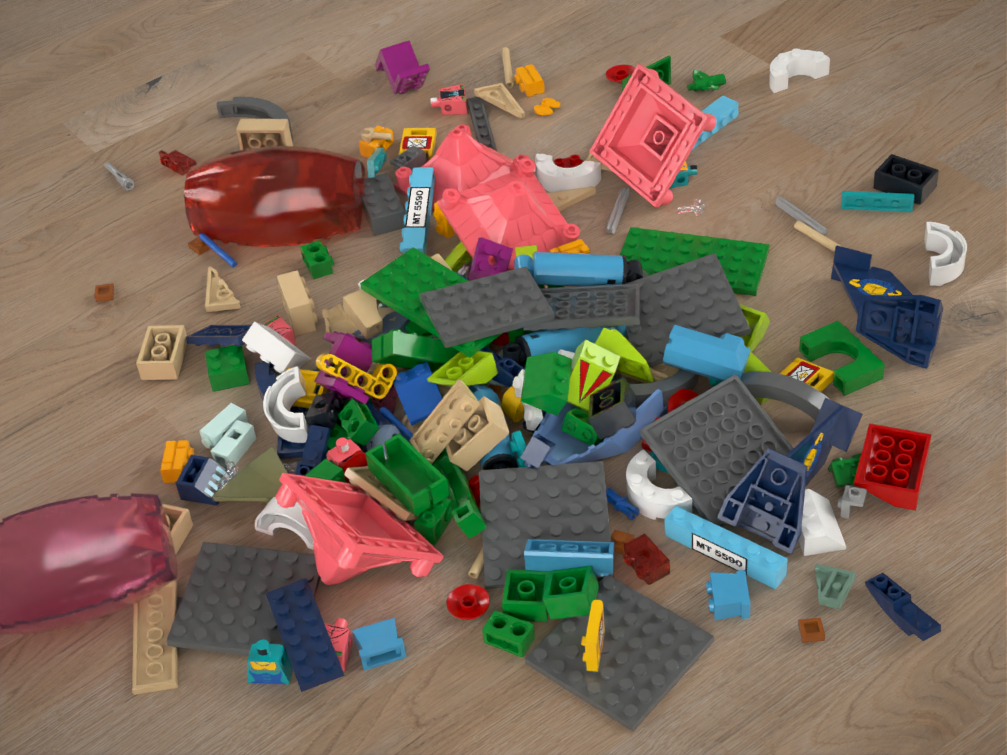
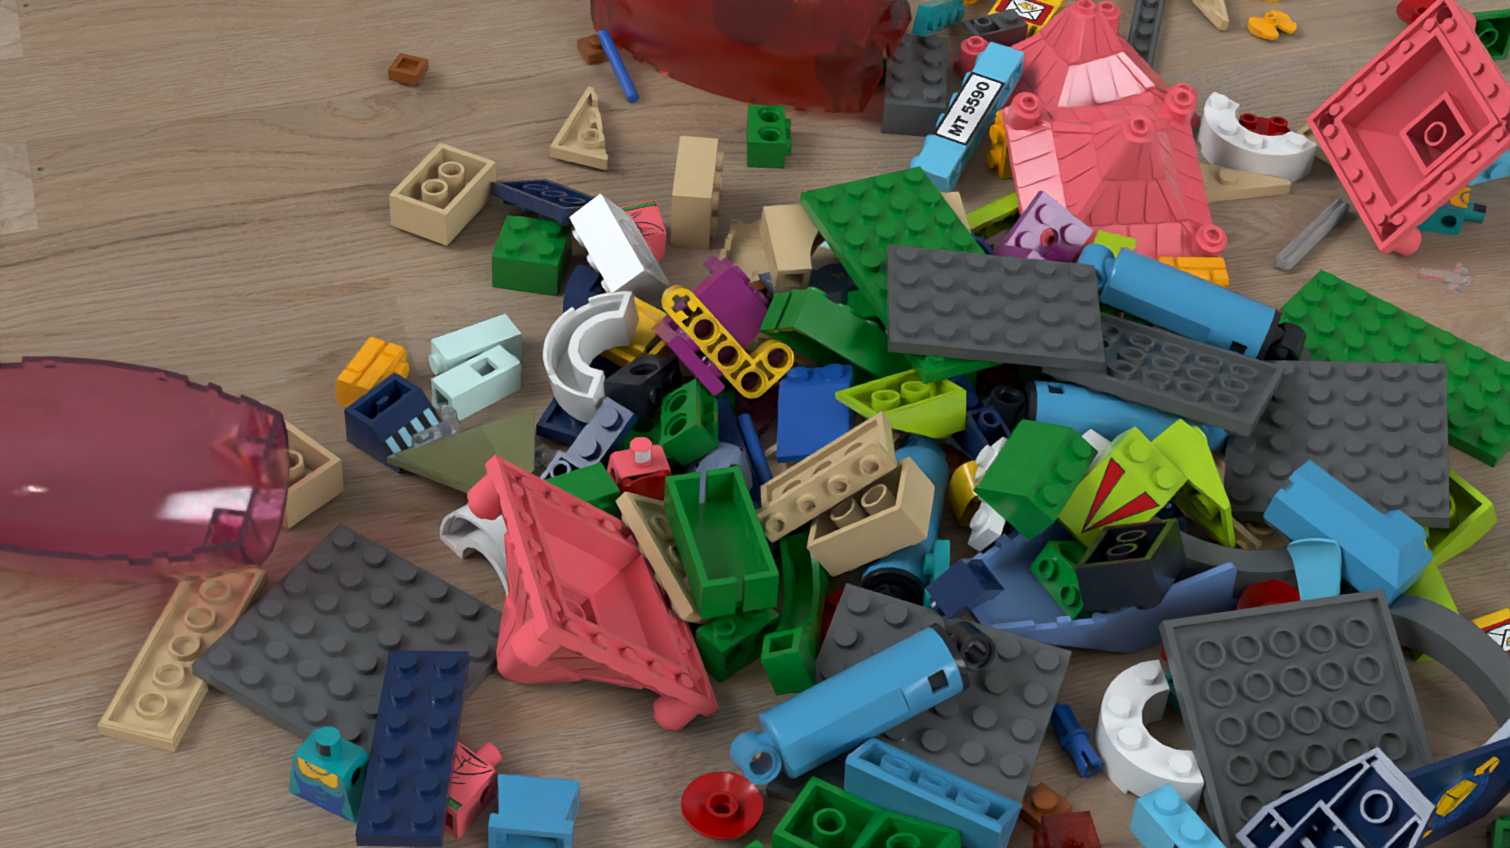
camera: 15 degrees right, 0 degrees up
none -> dark azure piece [730,621,996,785]
none -> medium azure piece [1286,538,1342,601]

